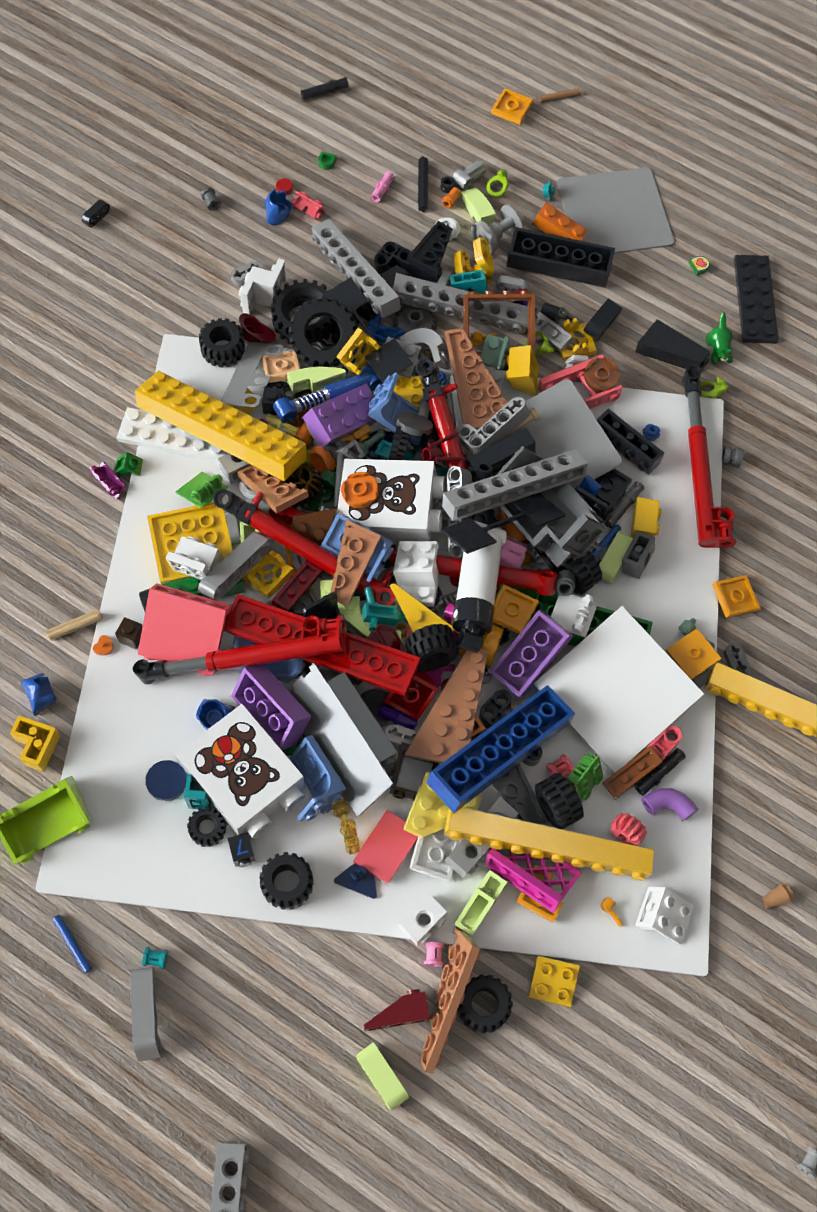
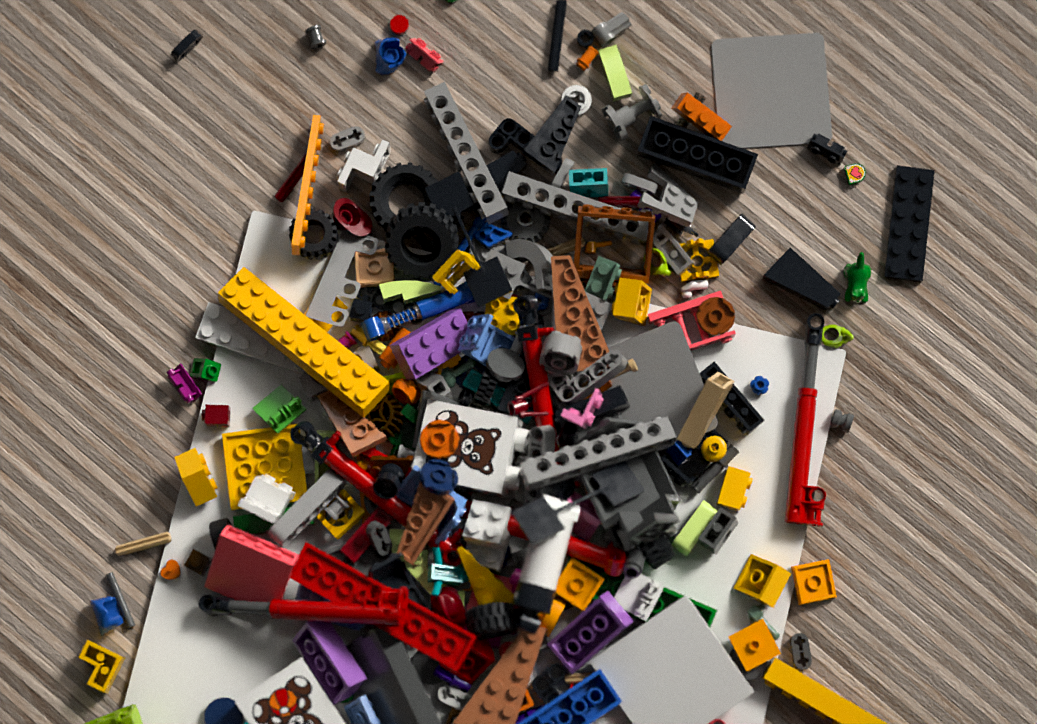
camera: 10 degrees right, 15 degrees up
blue hair [196,699,235,730] -> none
bright pink pin [371,171,395,203] -> none
yellow piece [454,237,494,285] -> none
lime piece [486,169,509,198] -> none
teal plate [543,180,555,201] -> none
blue bar [591,525,621,559] -> none
none -> dark grey bar [106,572,135,628]
none -> yellow brick [174,447,218,507]
none -> dark red brick [202,404,231,427]
none -> dark red axle [274,153,307,203]
none -> light orange plate [291,115,324,255]
none -> light grey bush [324,495,350,521]
none -> dark grey beam [366,521,392,556]
none -> black wheel [373,463,404,499]
none -> dark blue tile [419,459,459,495]
none -> light grey brick [539,331,582,376]
none -> bright pink bracket [561,389,604,430]
none -> light grey wing [637,163,698,228]
none -> tan slope [677,372,735,449]
none -> yellow head [701,436,727,462]
none -> yellow slope [734,554,791,608]
none -> black hinge [807,133,848,165]

